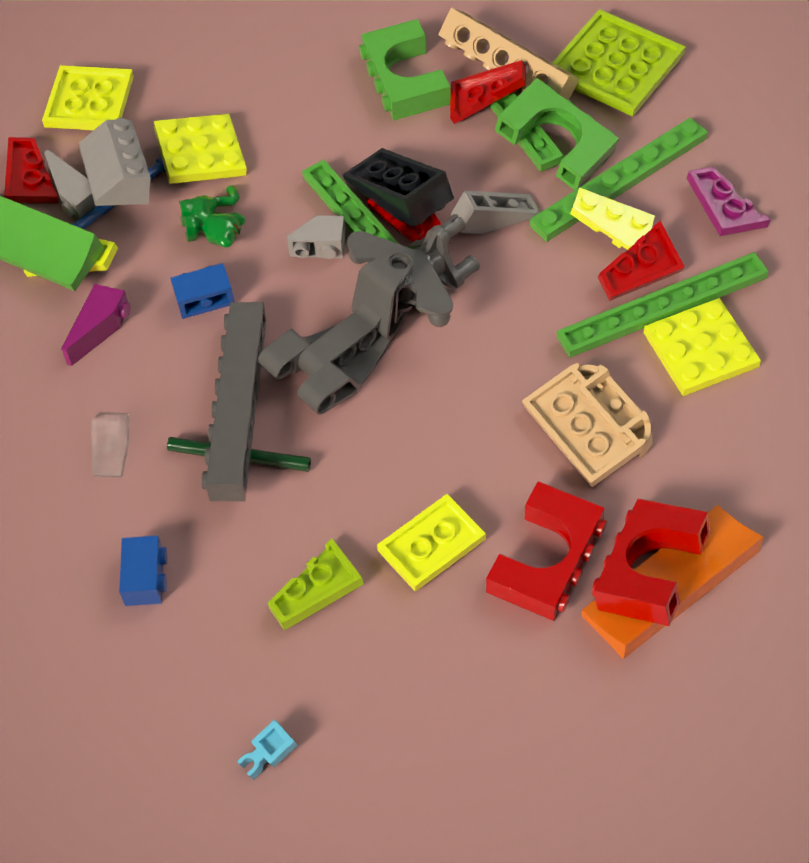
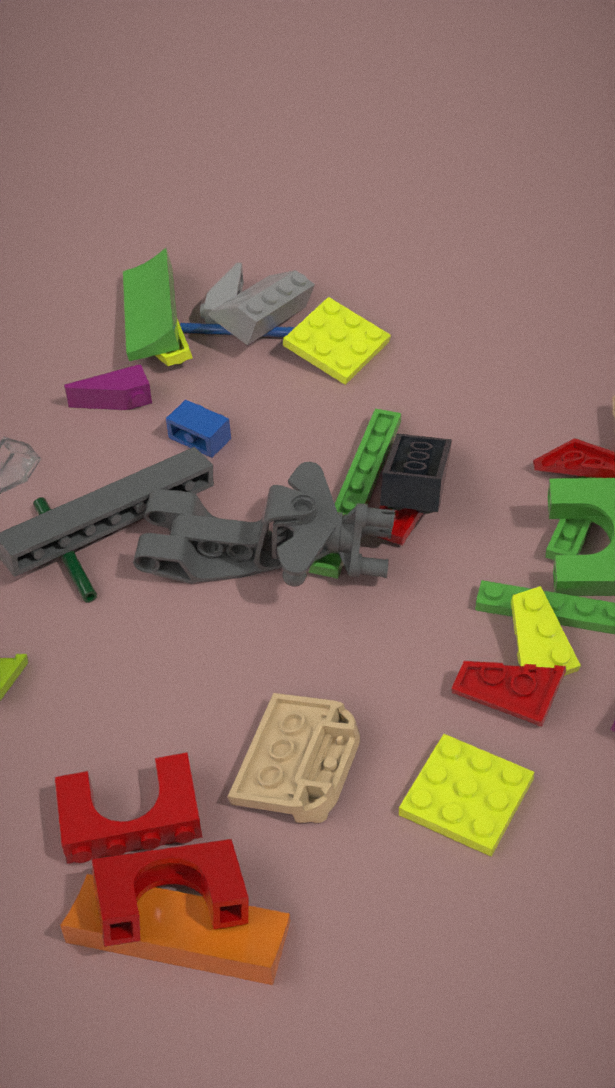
camera: 50 degrees right, 10 degrees down
red wing [4,137,58,203] -> none
neon yellow plate [42,65,134,130] -> none
green animal [179,185,246,247] -> none
light grey slope [287,215,346,259] -> none
bright green arch [359,19,451,121] -> none
neon yellow plate [377,494,486,592] -> none
light grey slope [451,191,540,234] -> none
bright green plate [556,252,769,358] -> none

